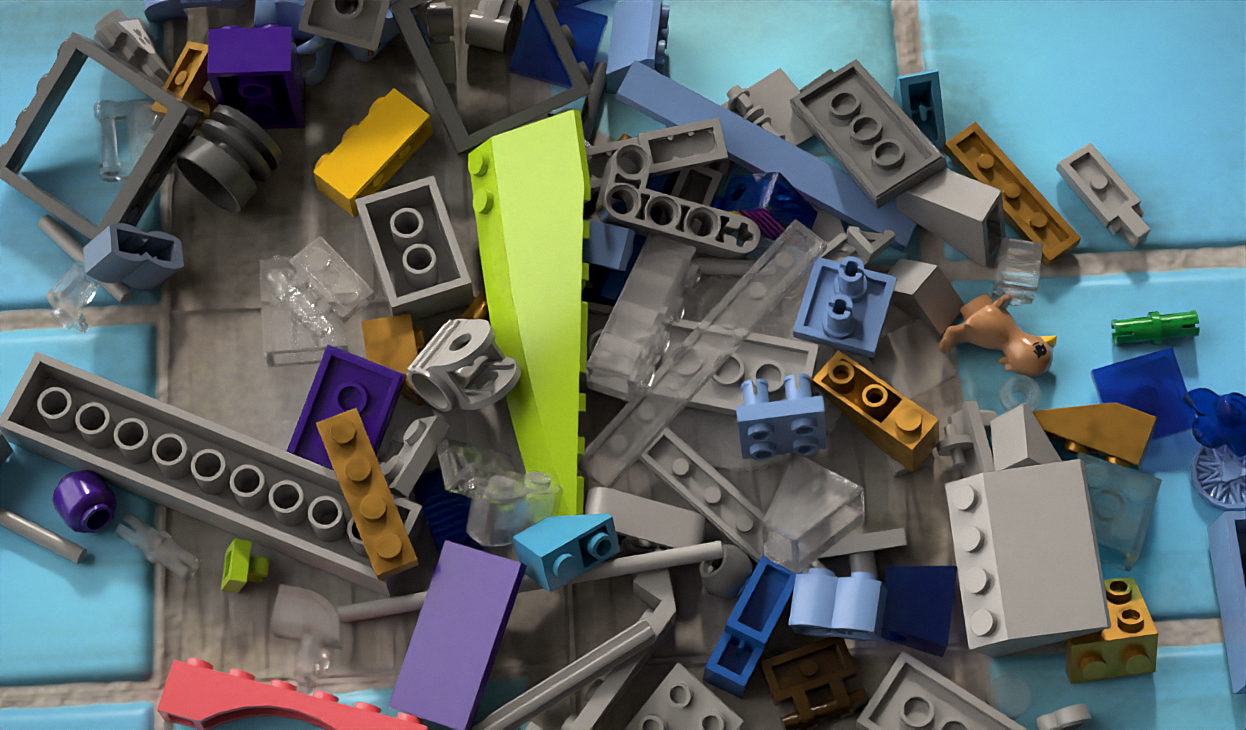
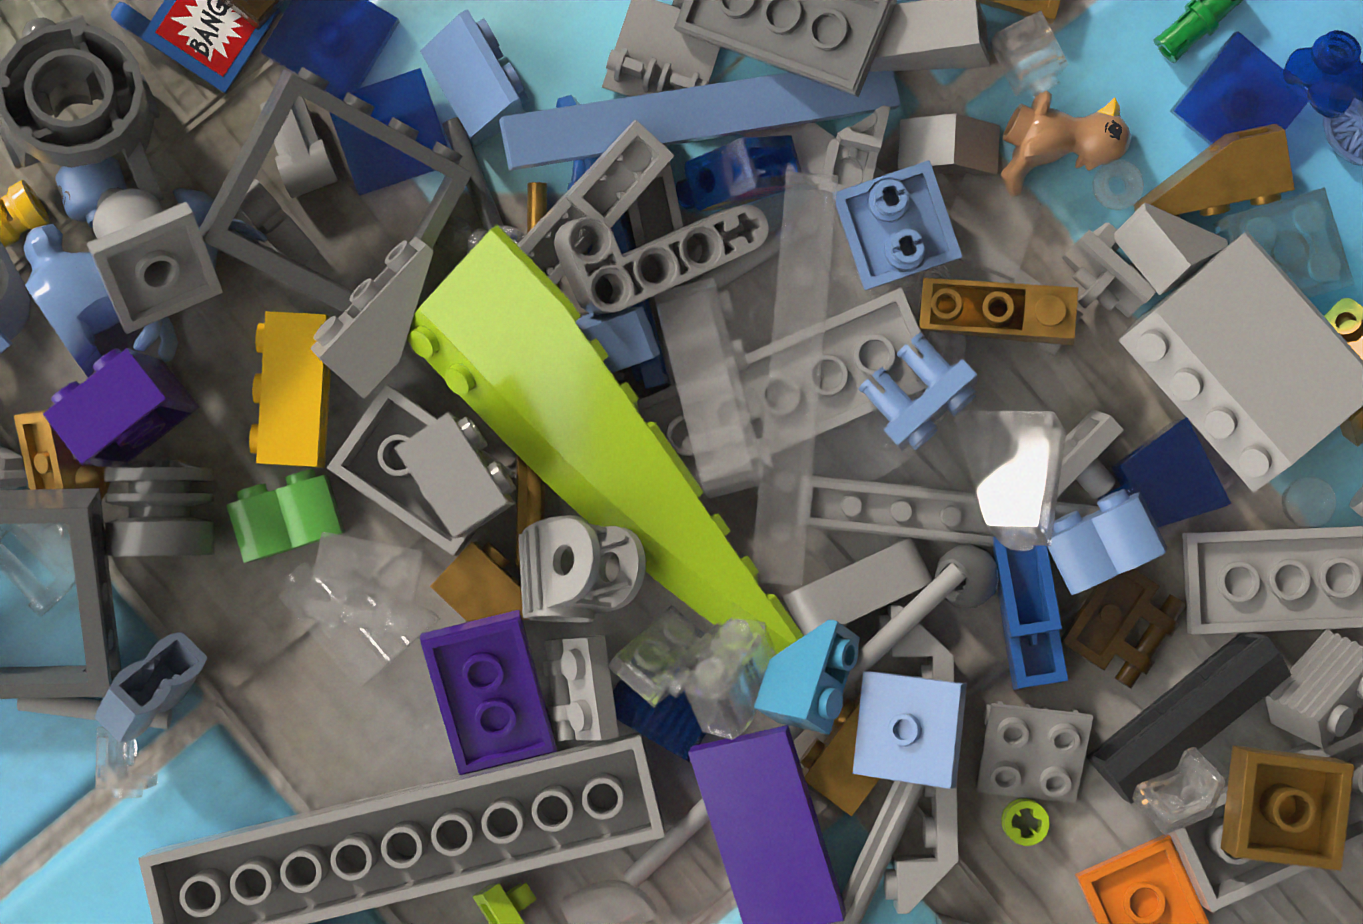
camera: 35 degrees left, 20 degrees up
pearl gold plate [316,408,419,581] -> none
none -> bright green brick [227,469,346,563]
none -> light grey slope [310,236,434,399]
none -> light grey brick [395,412,516,538]
none -> pearl gold brick [800,694,880,817]
none -> plate [853,671,967,789]

